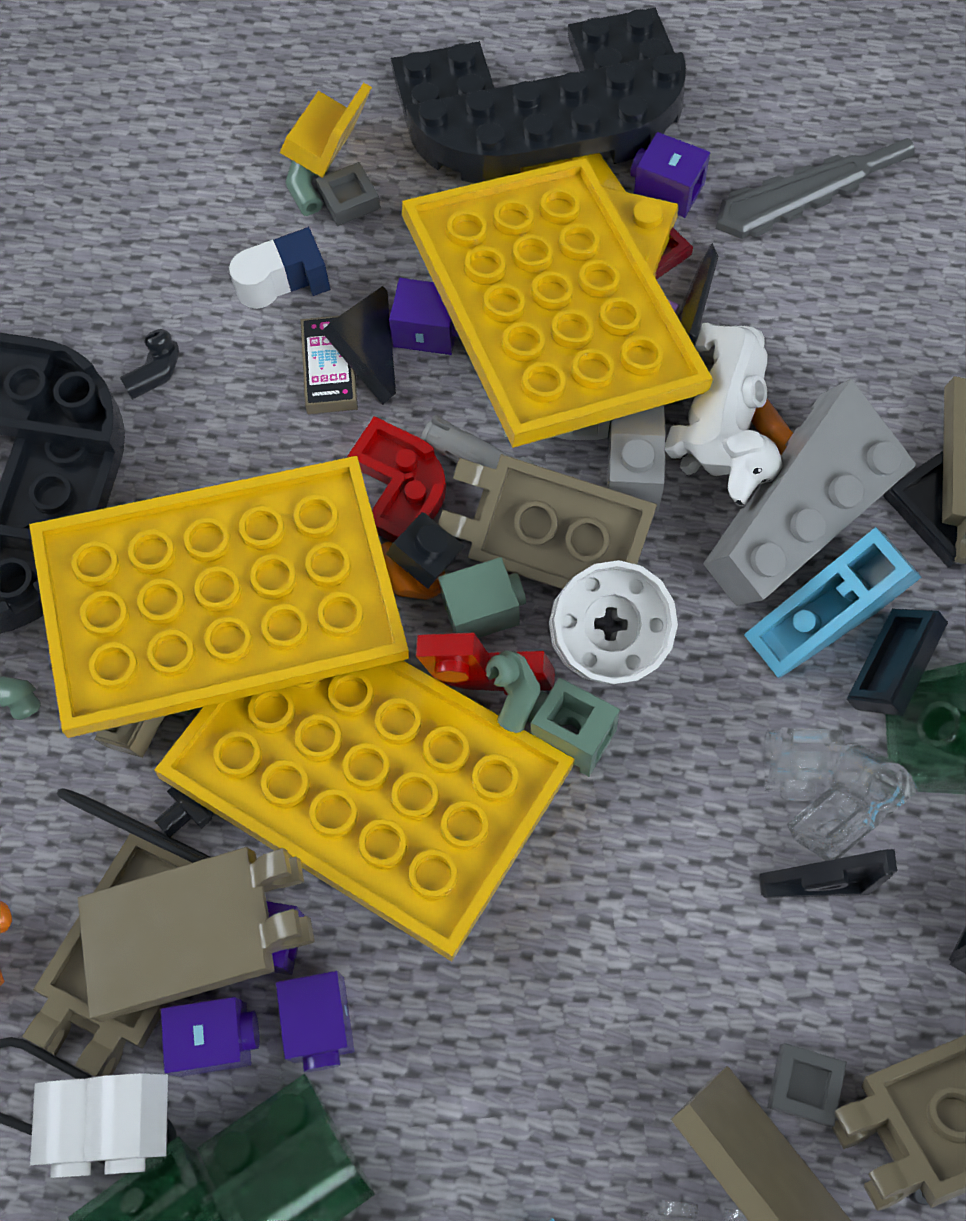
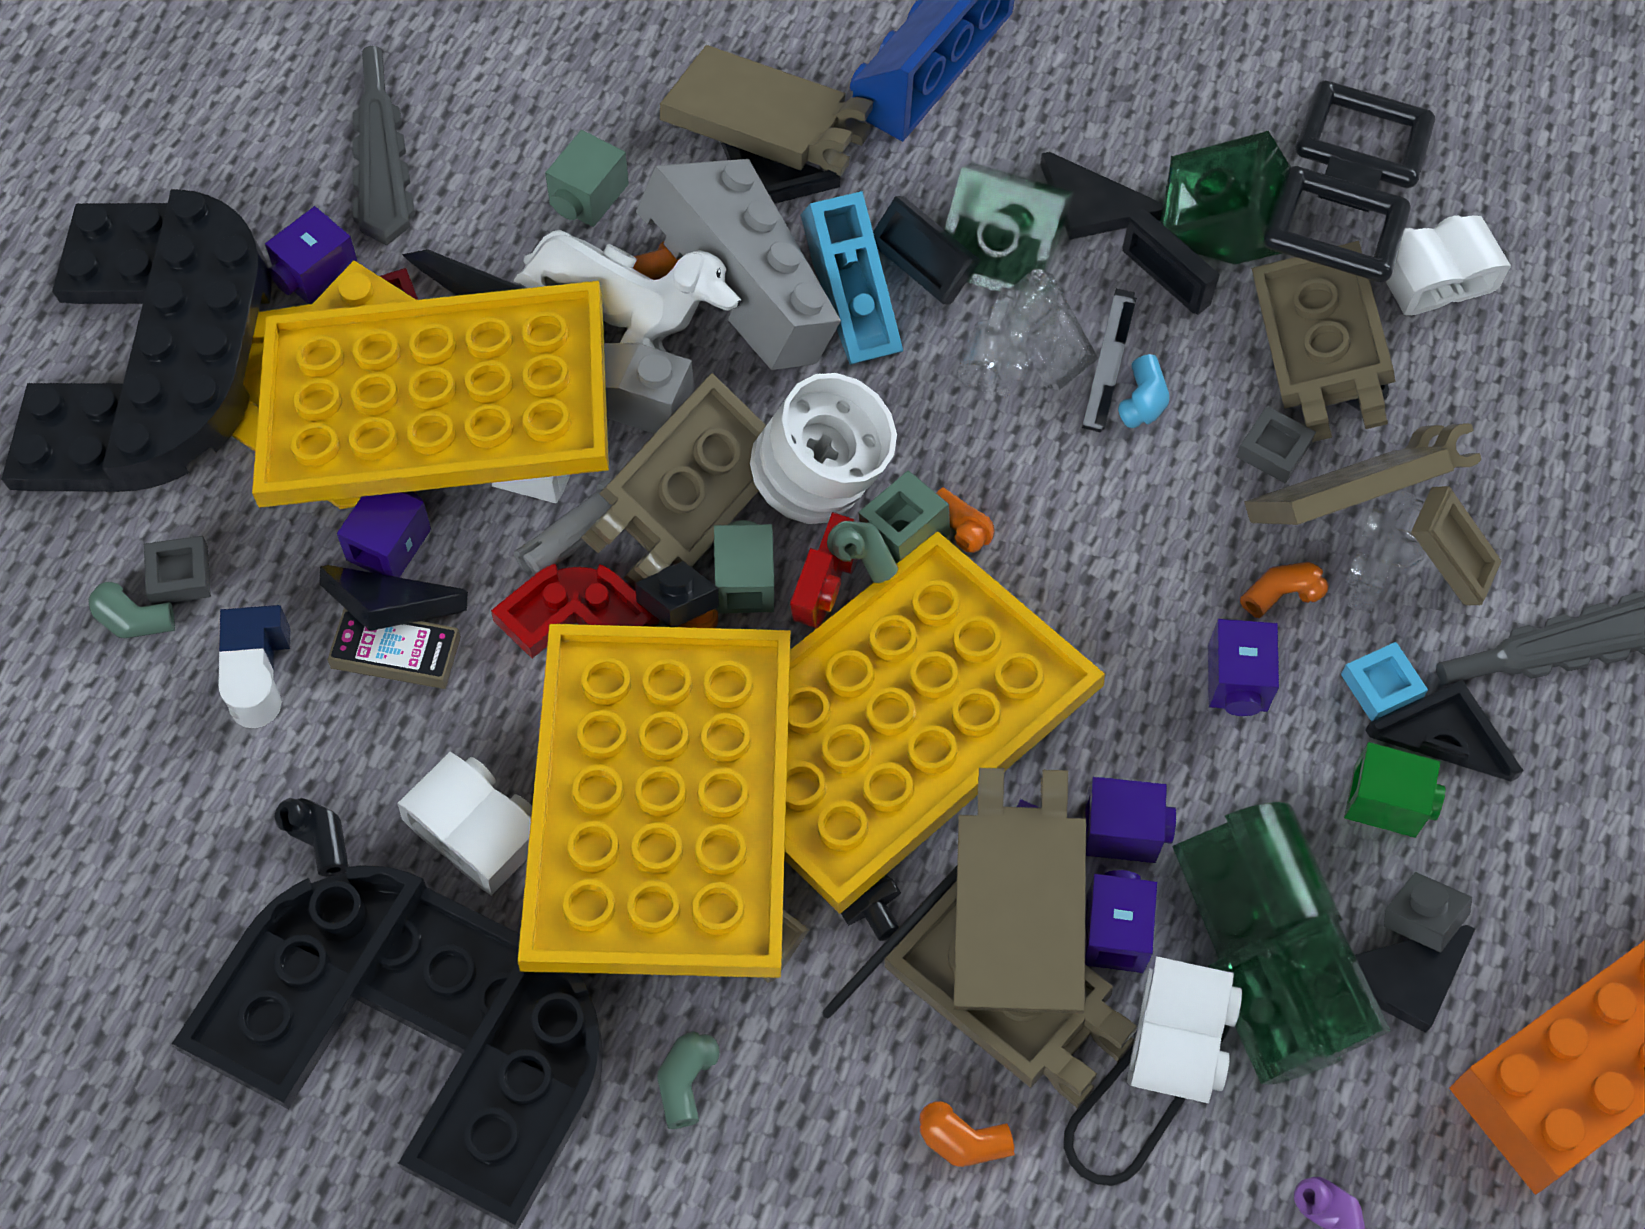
camera: 80 degrees left, 5 degrees down
yellow panel [280,82,372,178] -> none
none -> white brick [397,752,532,896]
none -> sand green brick [545,130,629,227]
none -> orange arm [936,487,995,553]
none -> medium azure arm [1118,354,1169,428]
none -> dark purple brick [1208,619,1279,716]
none -> orange arm [1240,562,1329,618]

